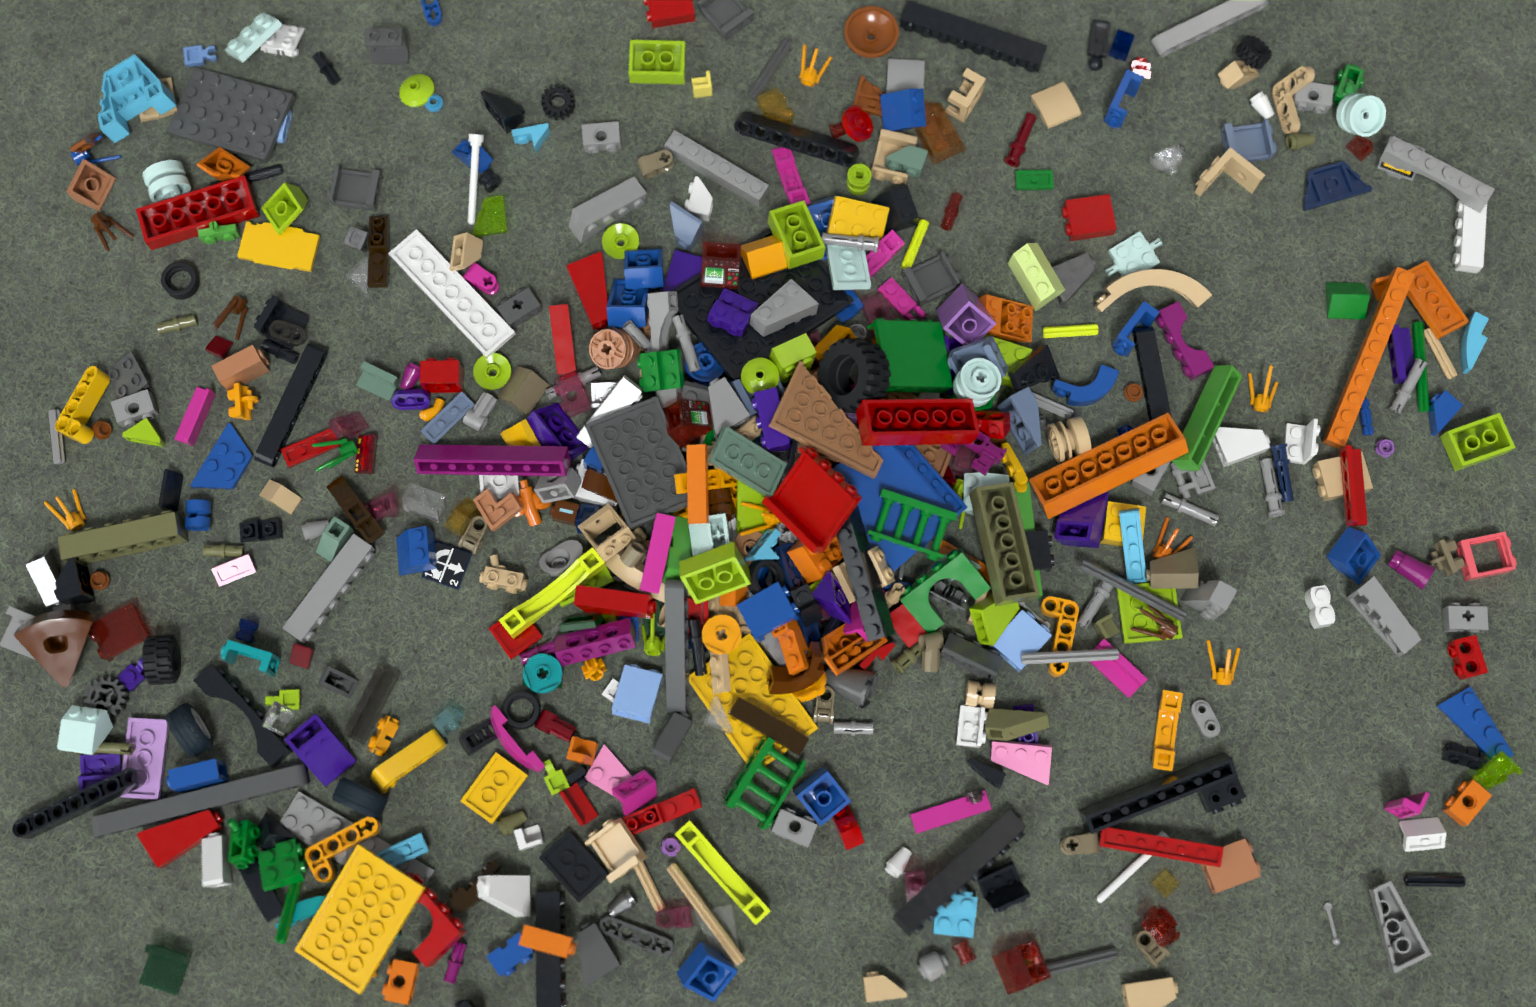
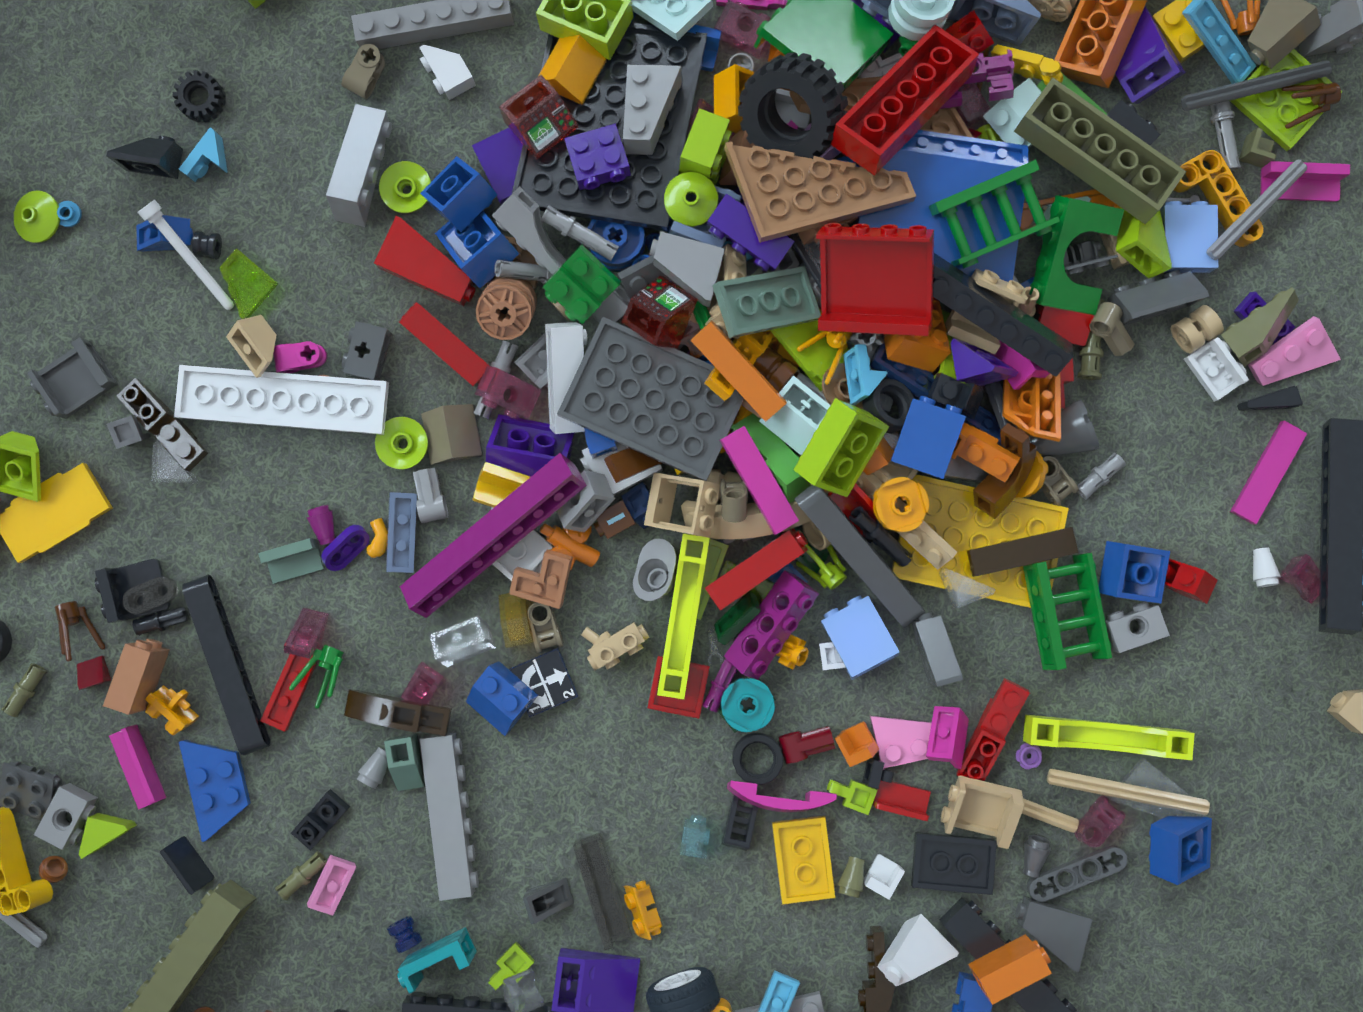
camera: 40 degrees left, 10 degrees up
light orange plant [44,489,87,532] -> none
blue wheel [184,499,211,531] -> none
tan slope [259,479,302,515] -> none
dark red slope [289,643,315,669] -> none
slope [354,434,378,474] -> none
yellow beam [370,729,447,794] -> none
red brick [420,358,464,393] -> none
light grey brick [582,121,621,154] -> none
sand blue slope [669,201,703,251] -> none
clear smoke plate [966,788,985,804] -> none

